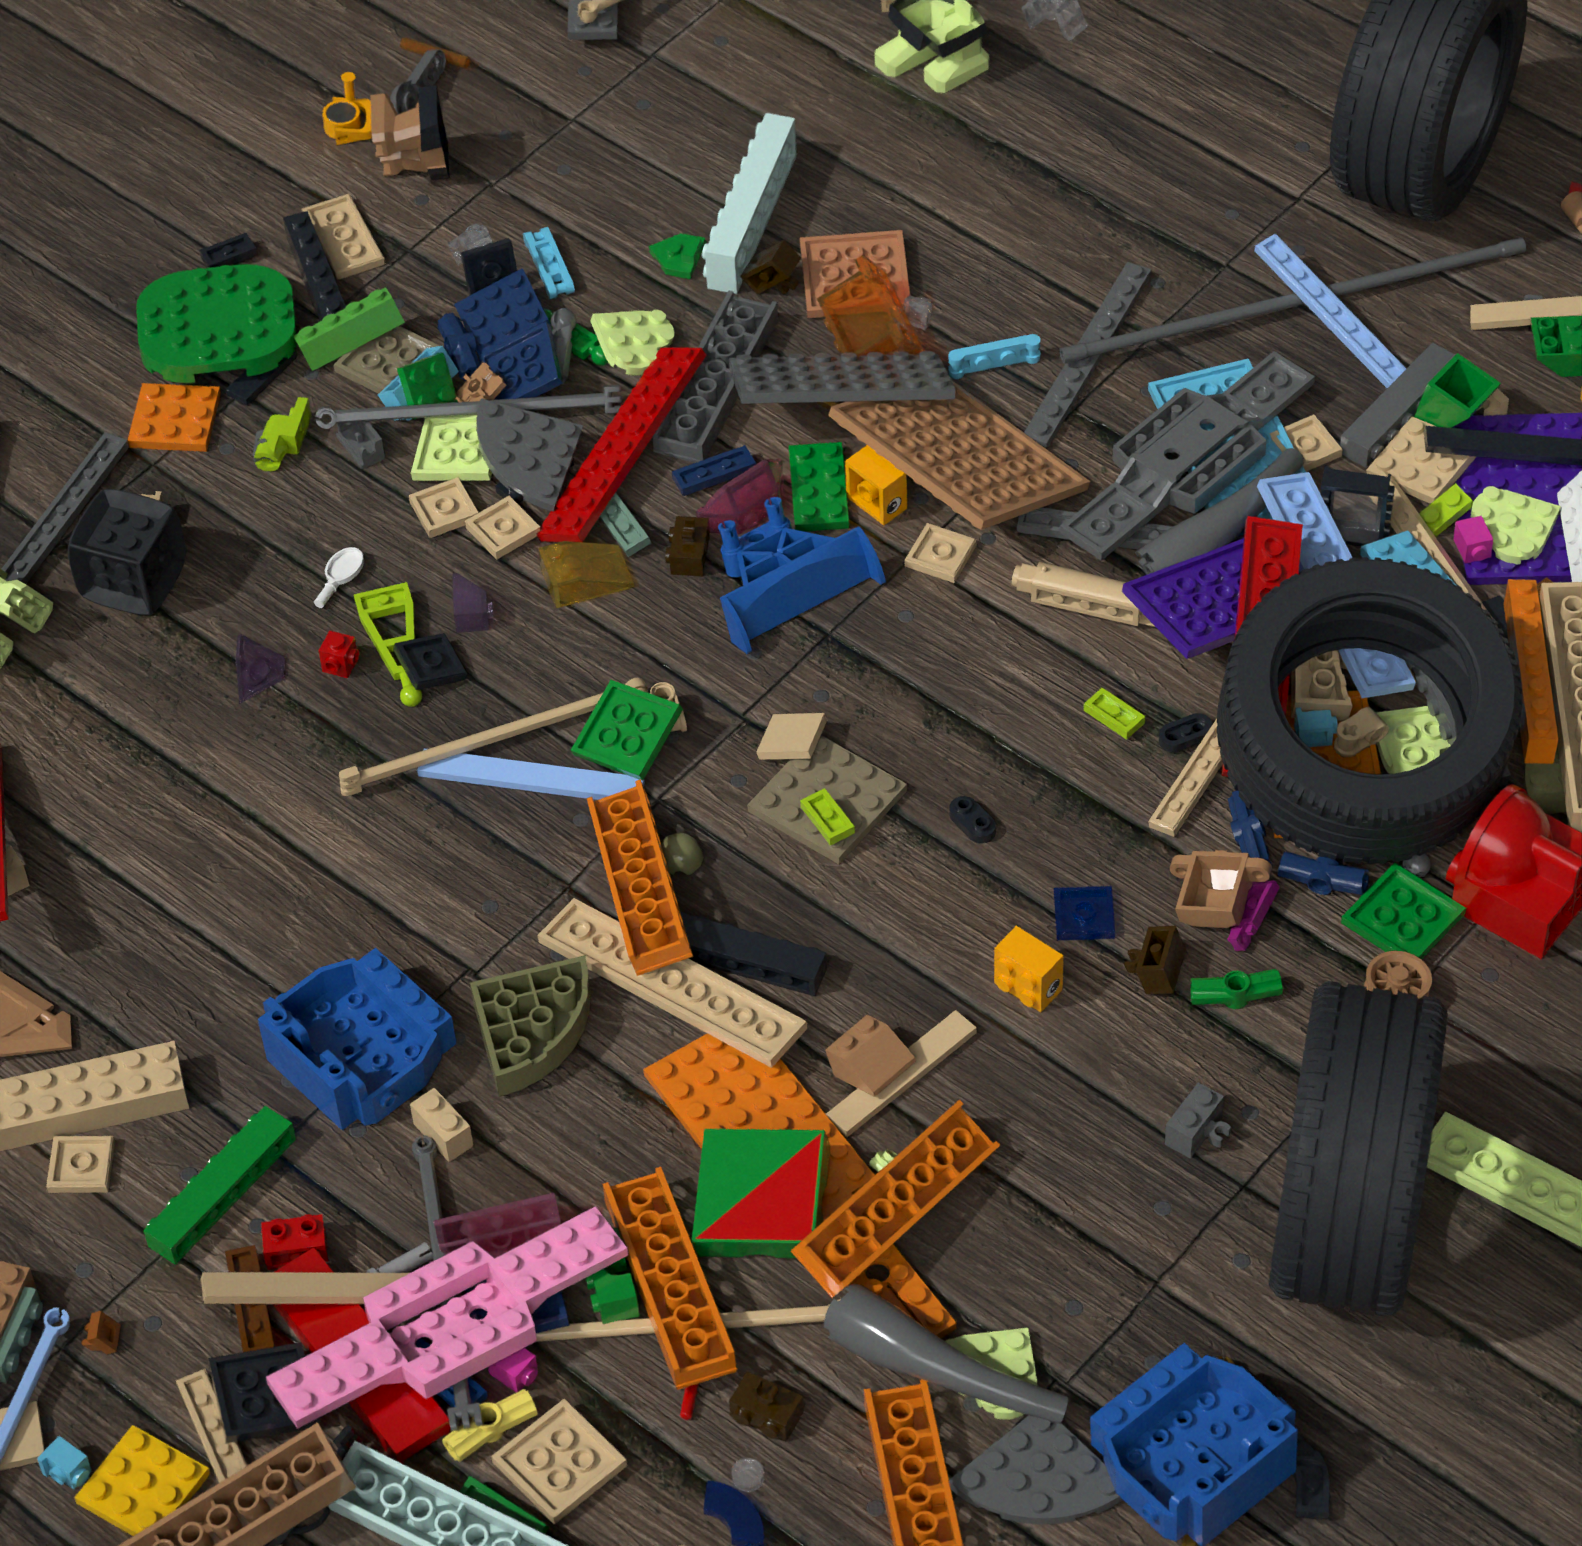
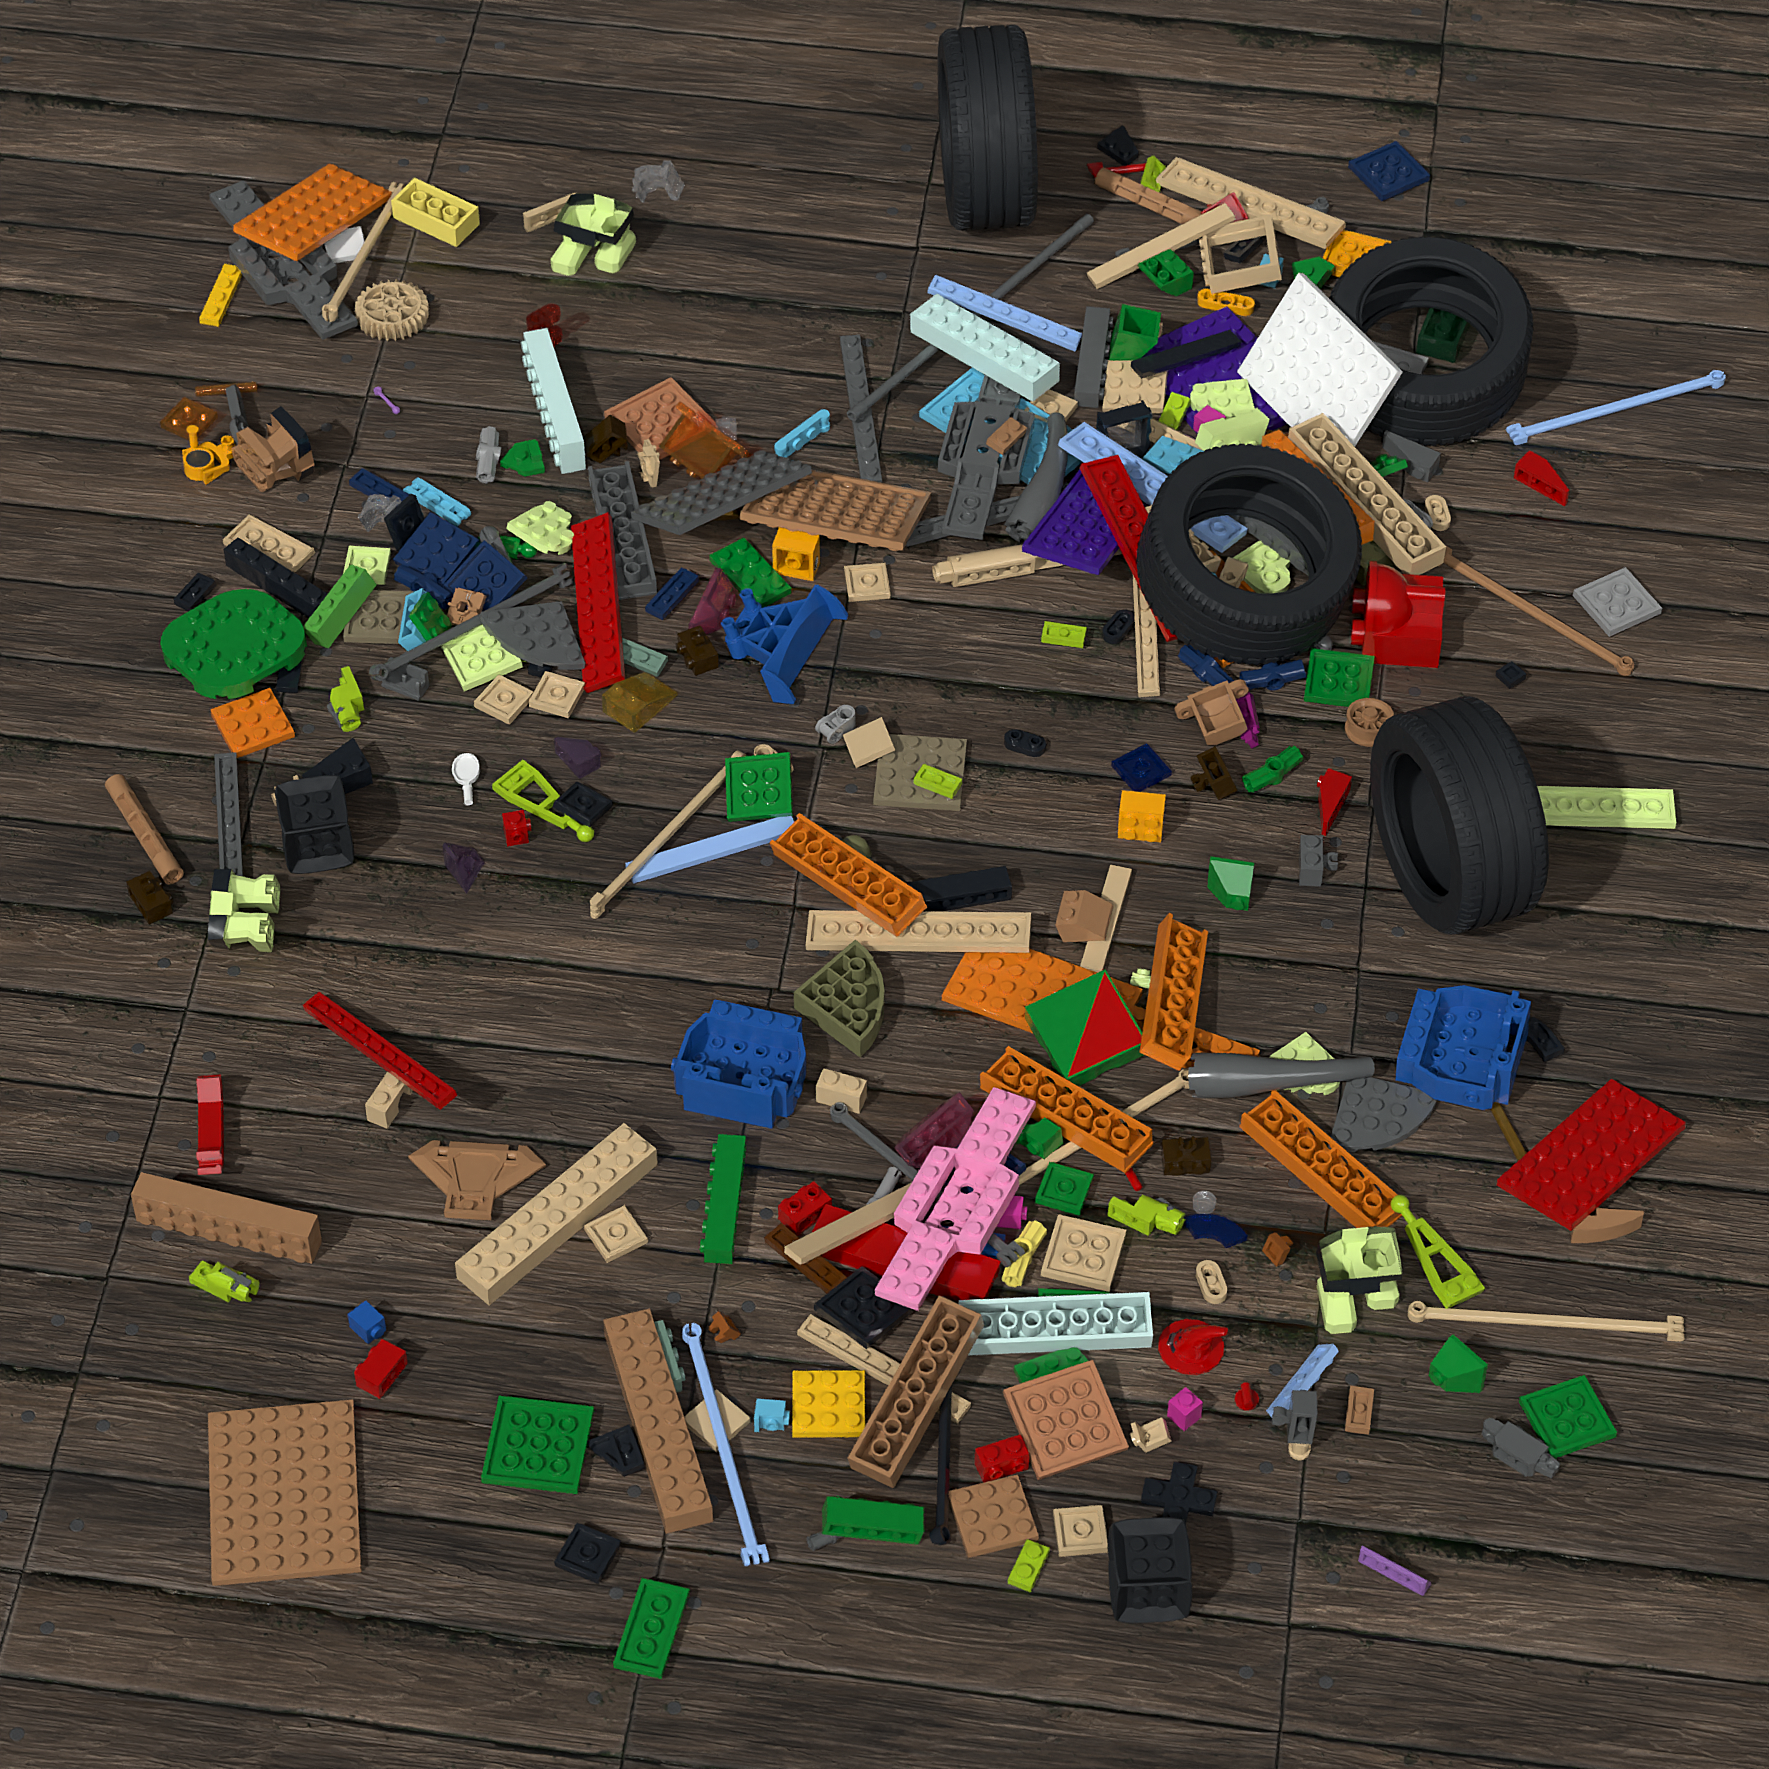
camera: 35 degrees left, 0 degrees up
none -> clear orange plate [160,397,218,441]
none -> black wedge [302,738,373,794]
none -> yellowish green plate [343,546,391,585]
none -> dark blue plate [349,468,409,510]
none -> tan gear [355,279,429,341]
none -> medium lavender hinge [374,387,400,414]
none -> light grey piece [476,426,501,483]
none -> clear red connector [526,304,562,347]
none -> tan piece [637,439,660,487]
none -> light grey piece [815,705,856,744]
none -> light aqua brick [910,294,1059,402]
none -> medium nougat plate [986,417,1027,455]
none -> green plate [1035,1162,1094,1216]
none -> lime plate [1108,1195,1185,1236]
none -> yellowish green wedge [1195,408,1270,451]
none -> slope [1207,856,1254,911]
none -> red slope [1317,768,1352,836]

